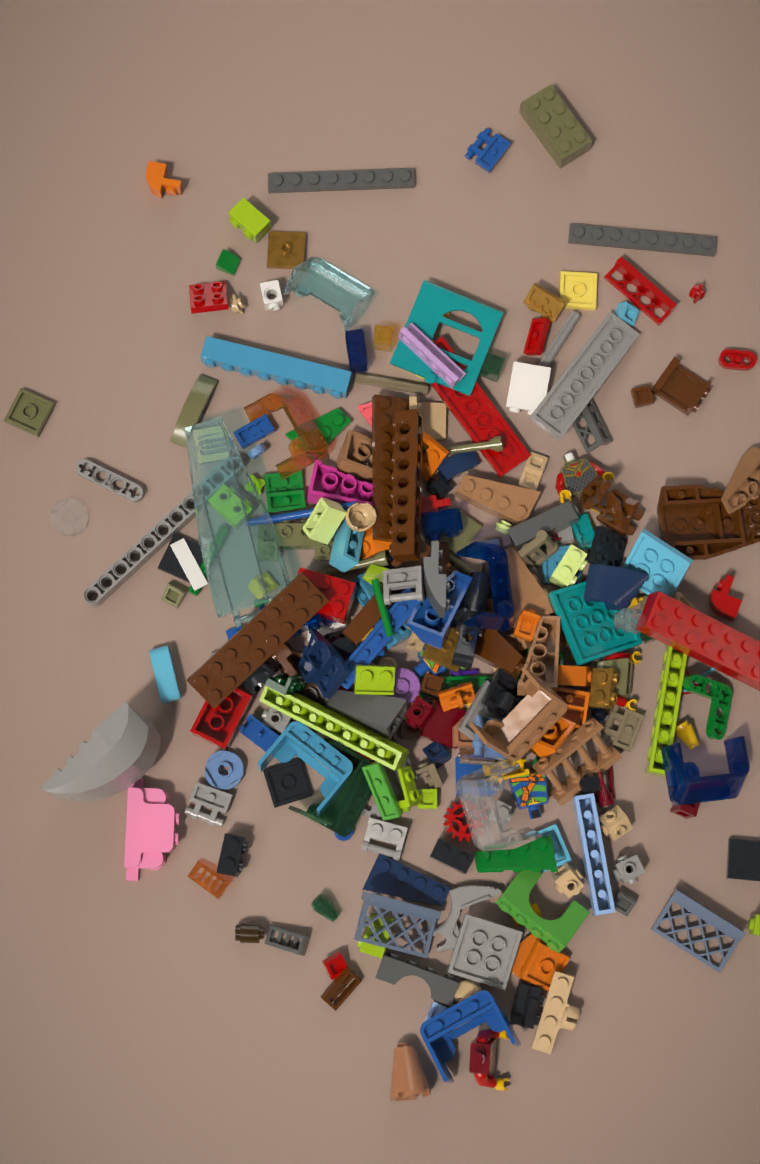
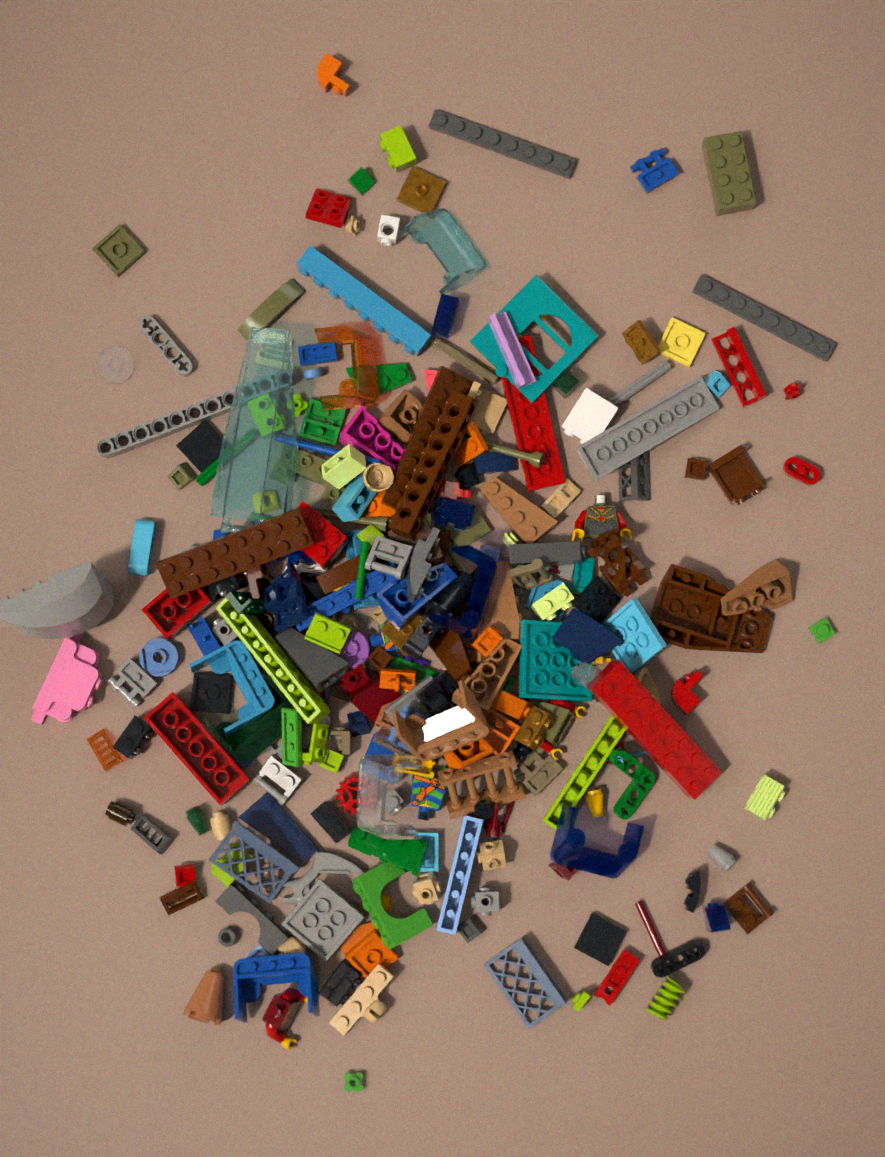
camera: 25 degrees right, 5 degrees up
white sticker [170,538,208,591] -> none
clear yellow brick [373,325,394,352] -> none
red plate [523,318,551,356] -> none
none -> red brick [143,692,251,806]
none -> tan brick [210,811,232,841]
none -> dark grey plate [218,927,238,947]
none -> bright green plate [344,1072,364,1092]

